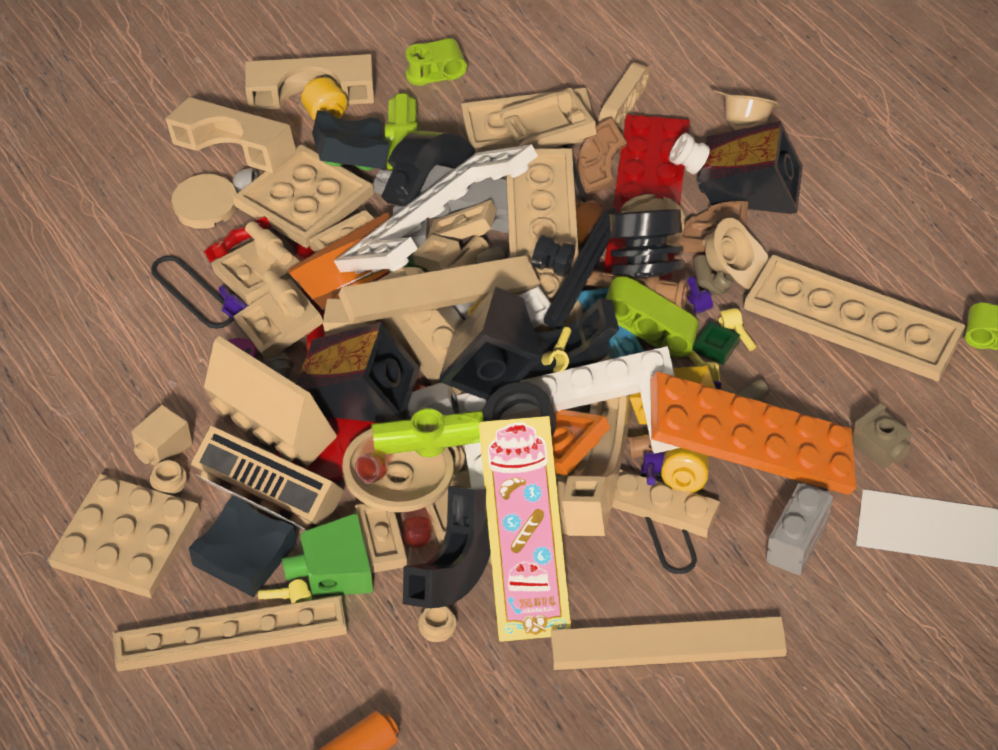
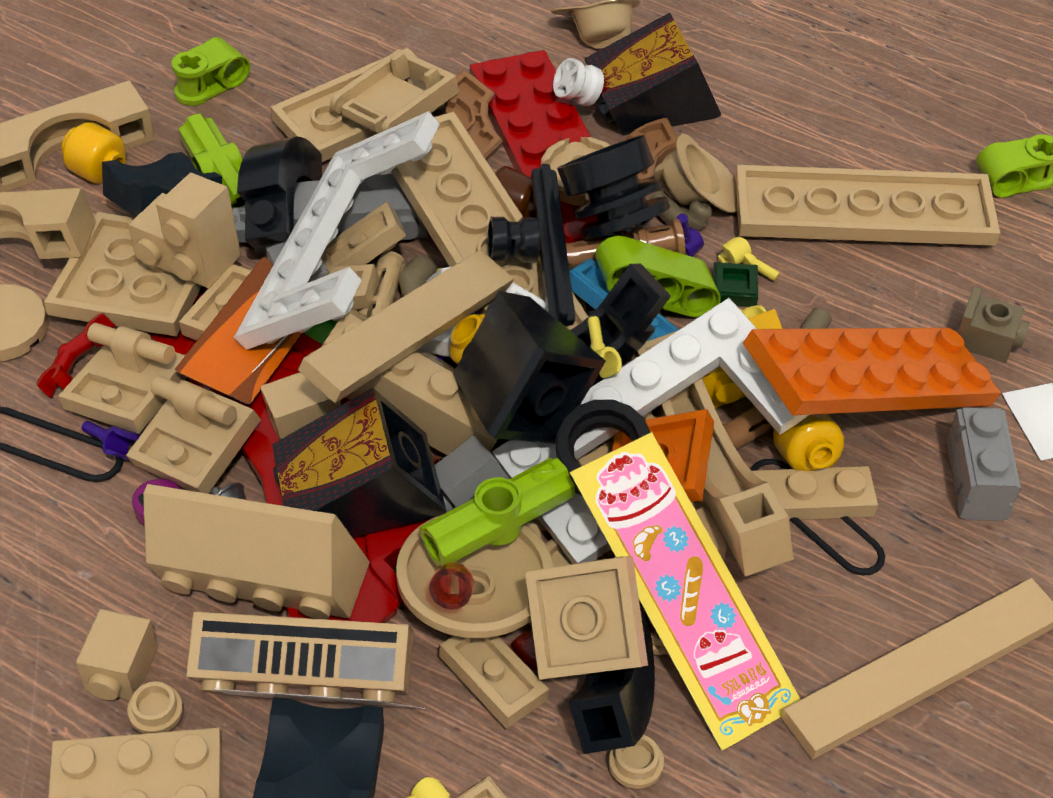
camera: 30 degrees left, 0 degrees up
light grey hinge [233,168,258,192] -> none
bright green torso [282,514,373,597] -> none
tan beam [598,62,650,129] -> none
dark purple hand [641,452,664,486] -> none
none -> tan brick [128,172,241,288]
none -> tan plate [525,556,648,680]

